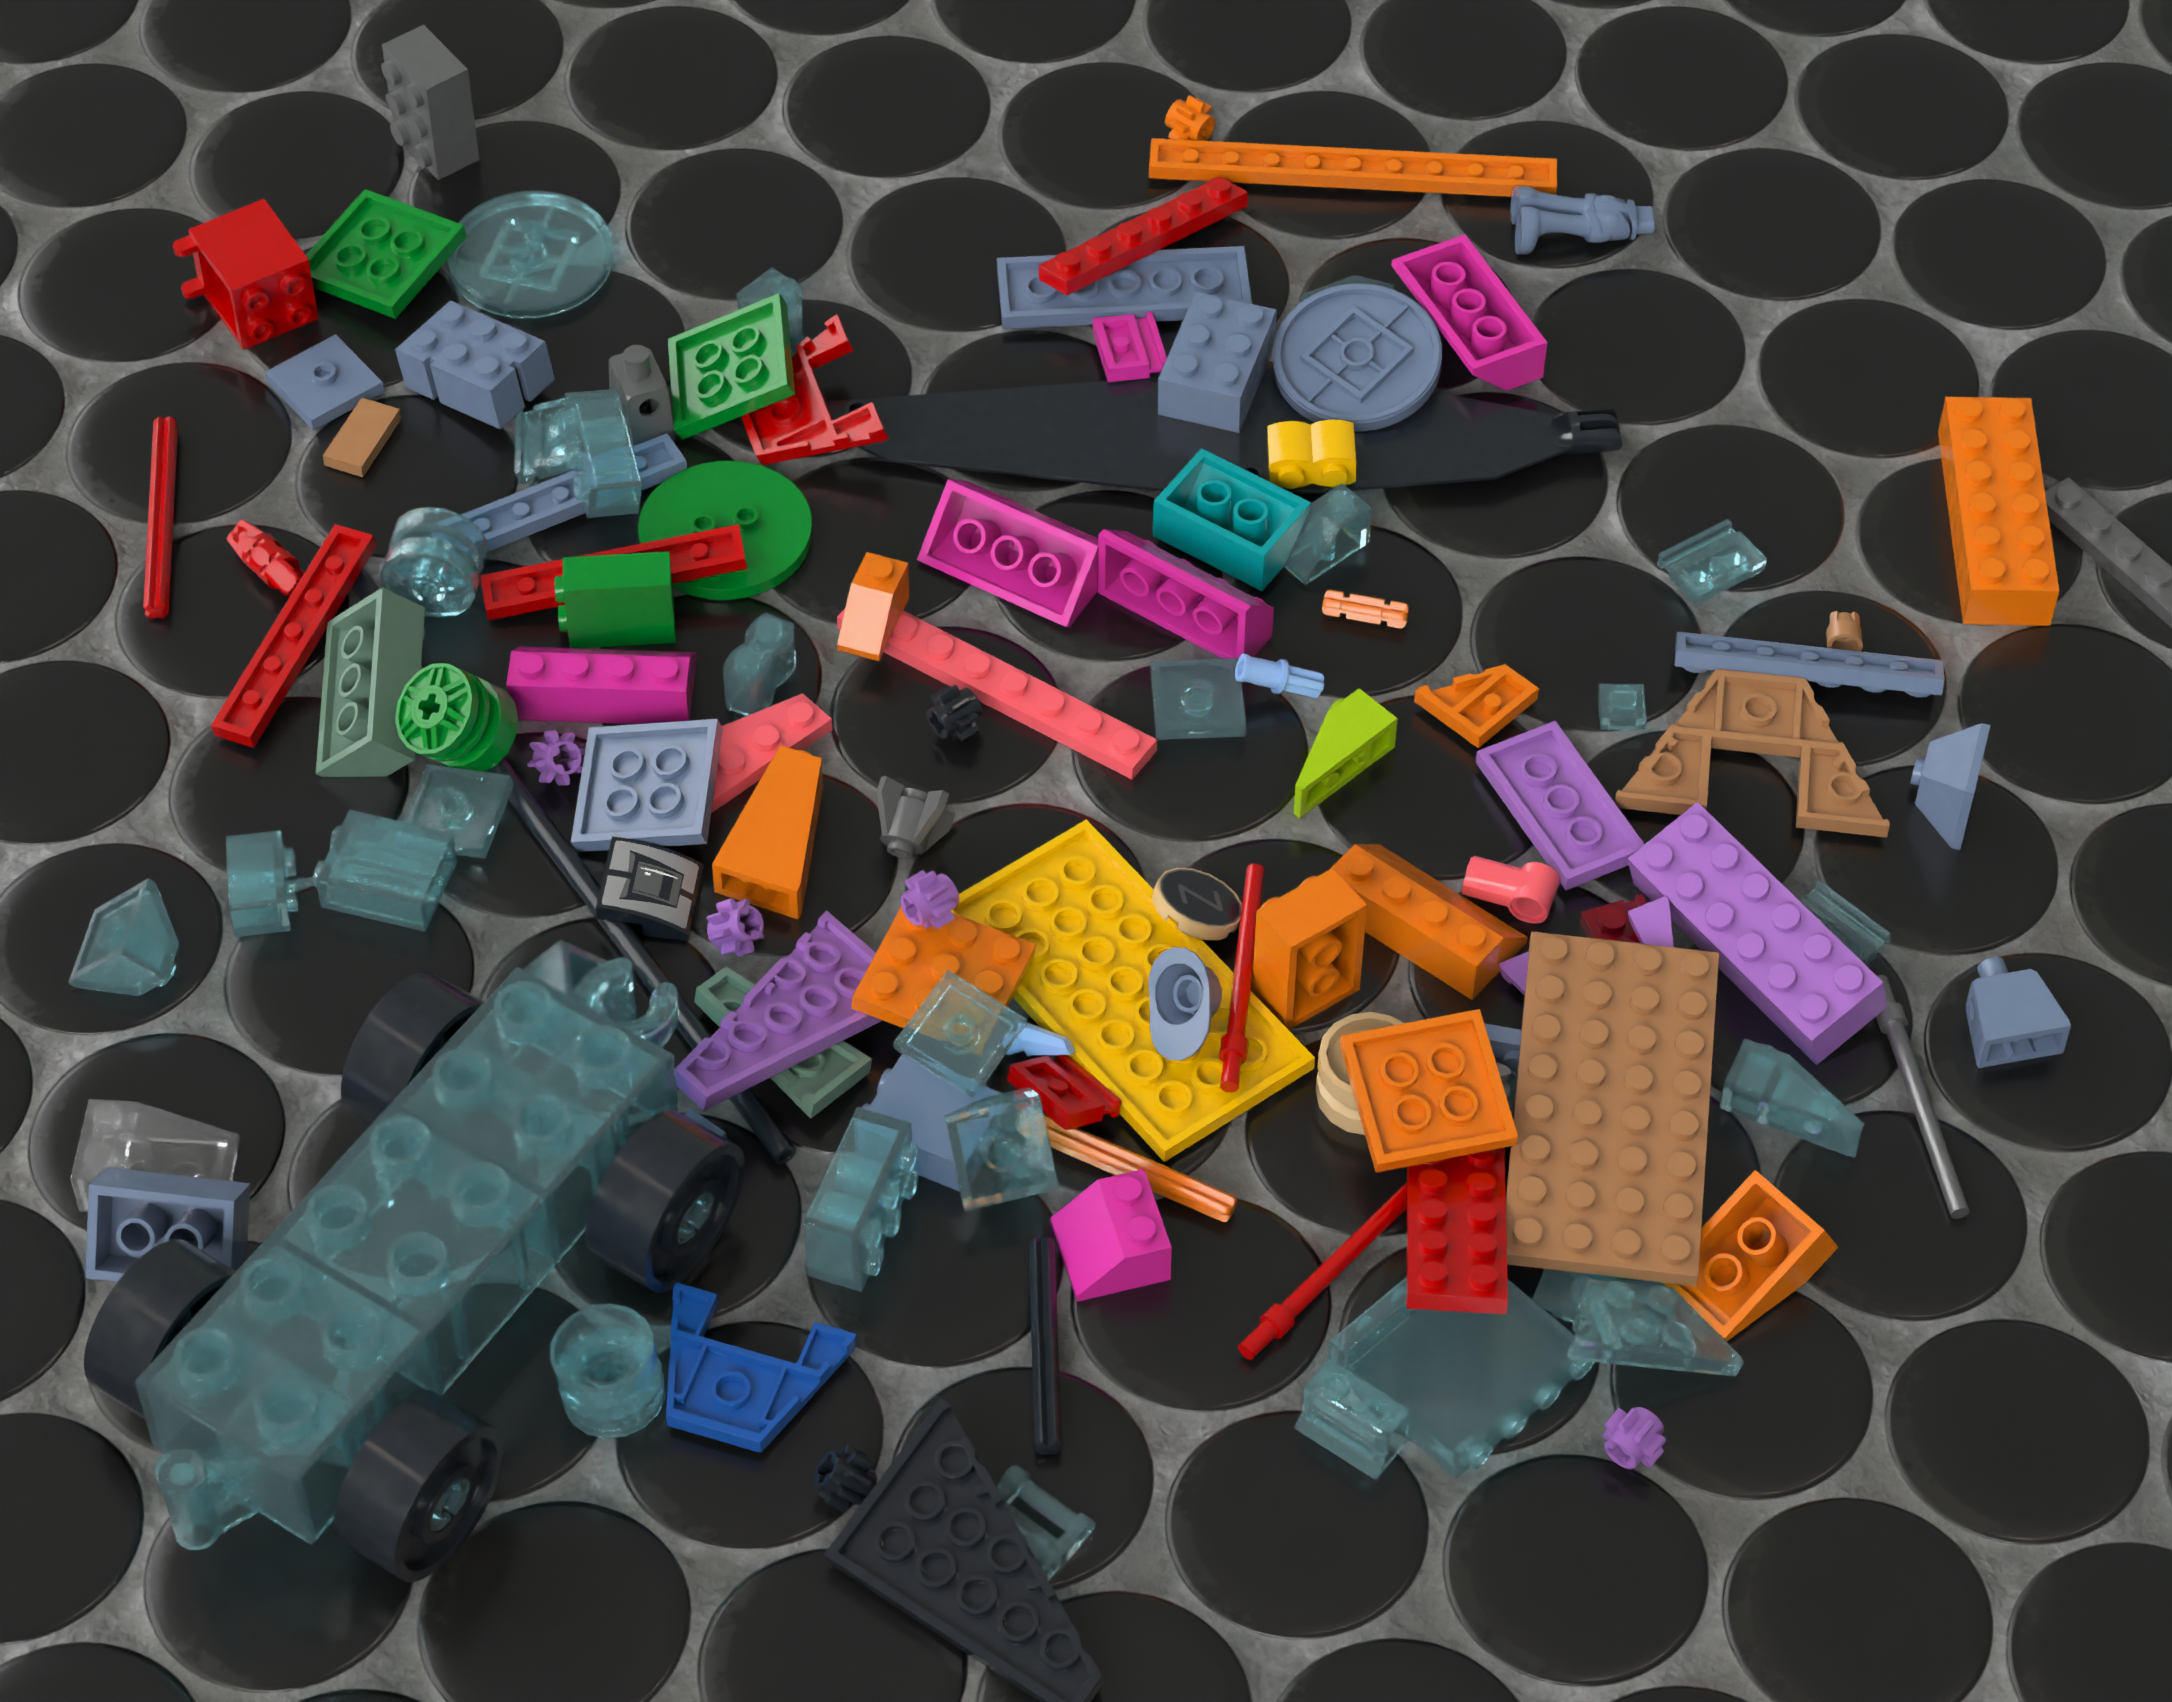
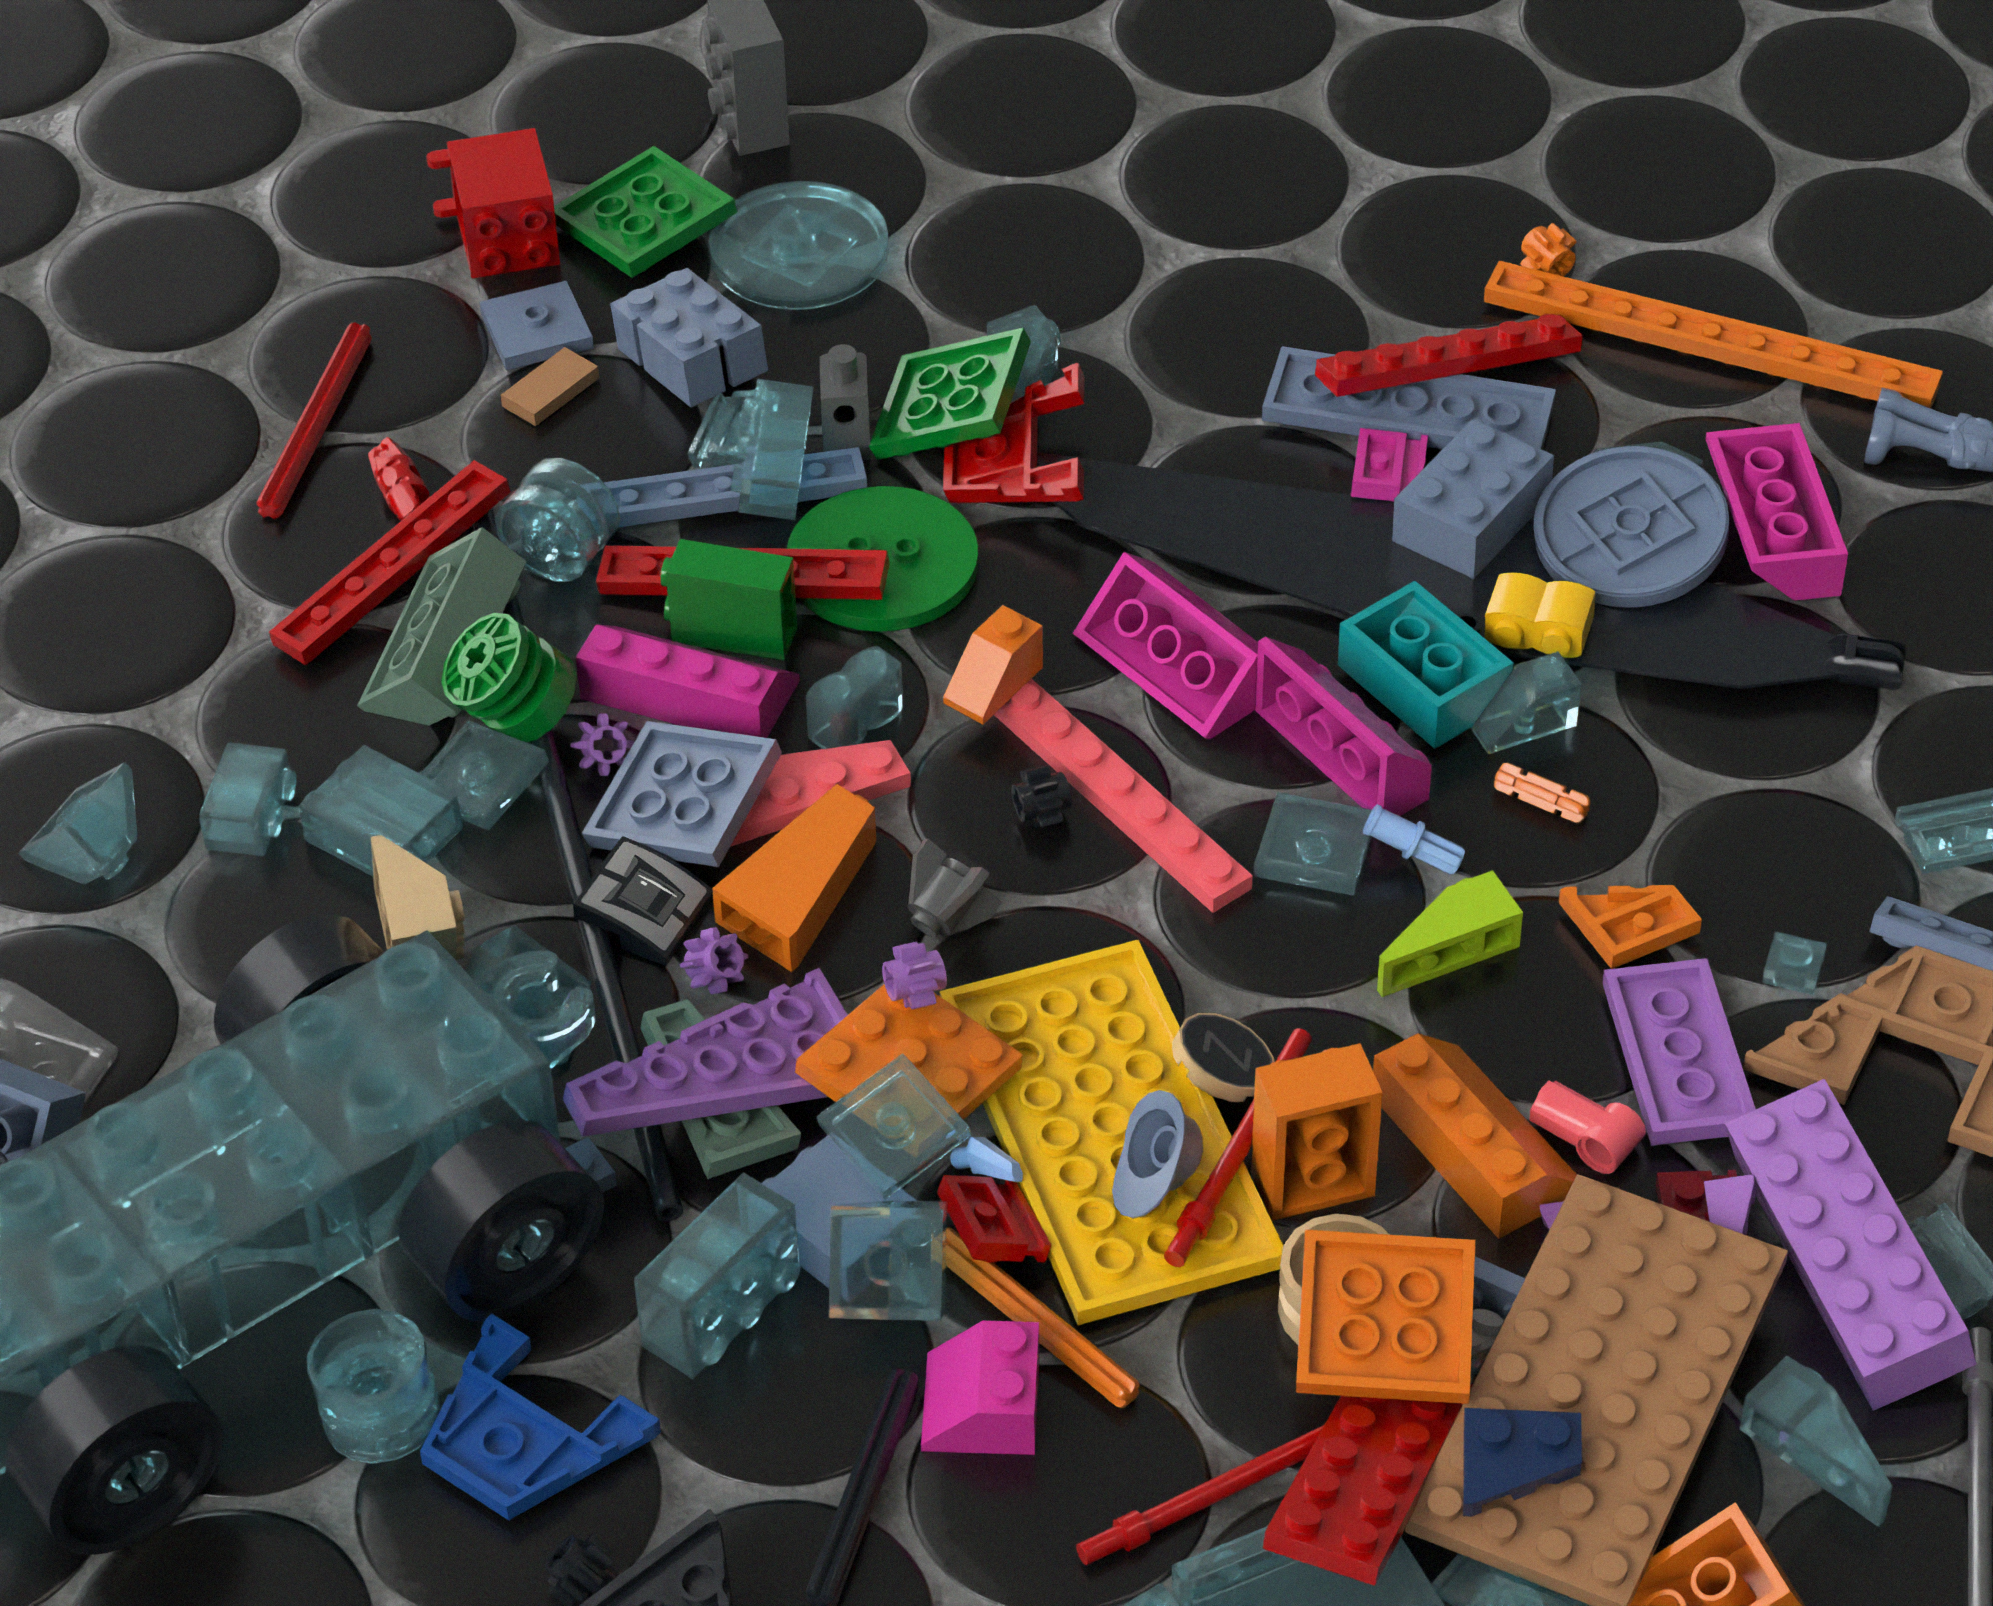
camera: 20 degrees right, 5 degrees down
none -> tan slope [371,835,465,985]
none -> dark blue wing [1463,1408,1582,1517]

